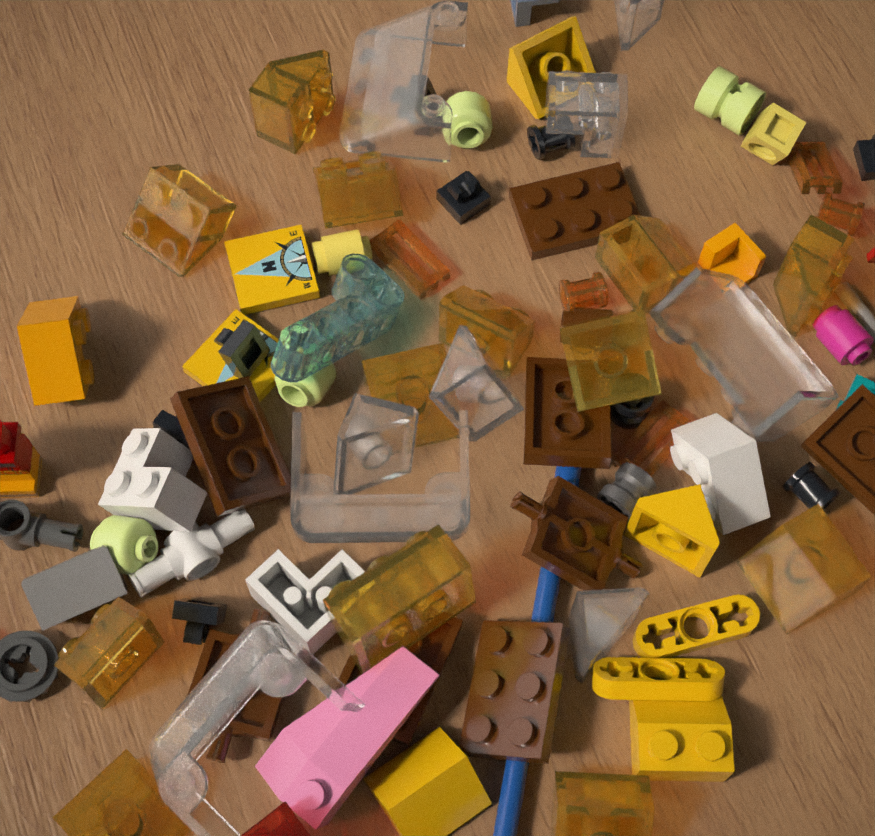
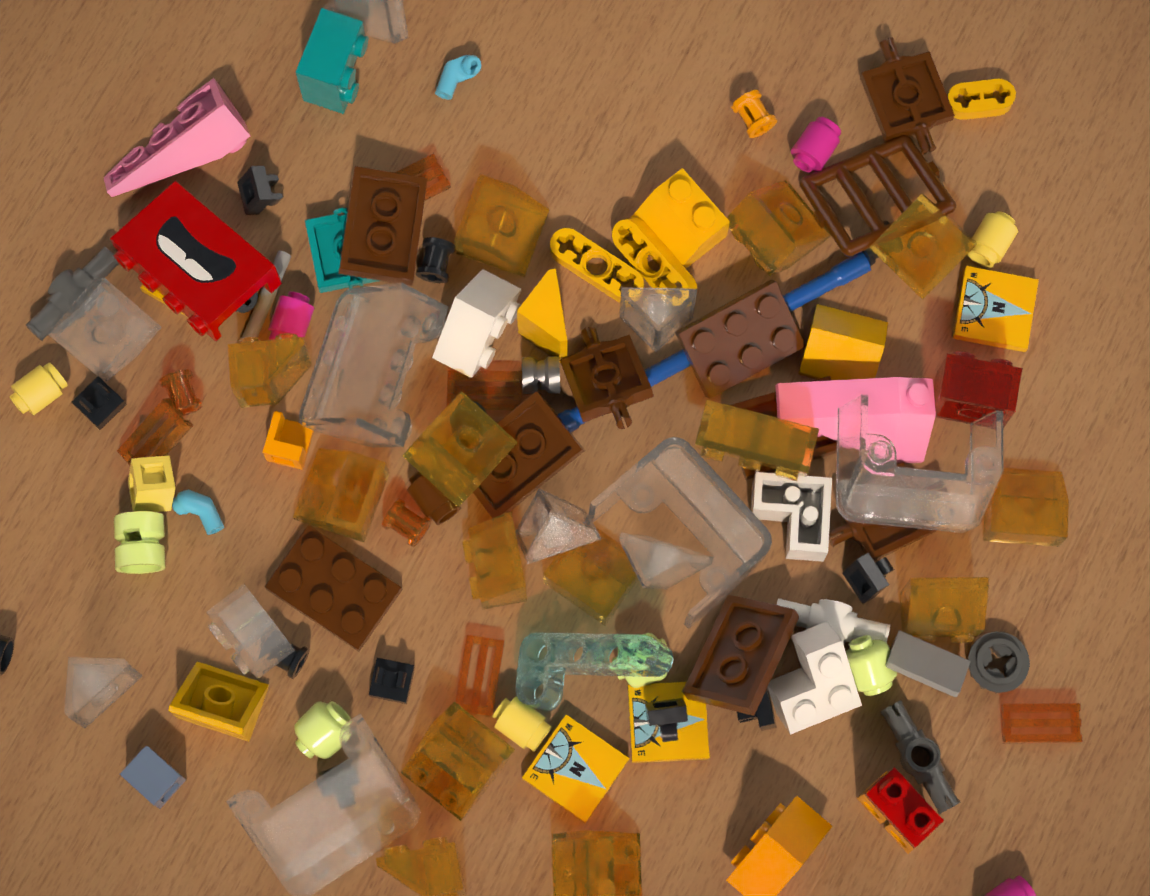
camera: 130 degrees left, 10 degrees up
none -> medium azure arm [172,489,224,535]

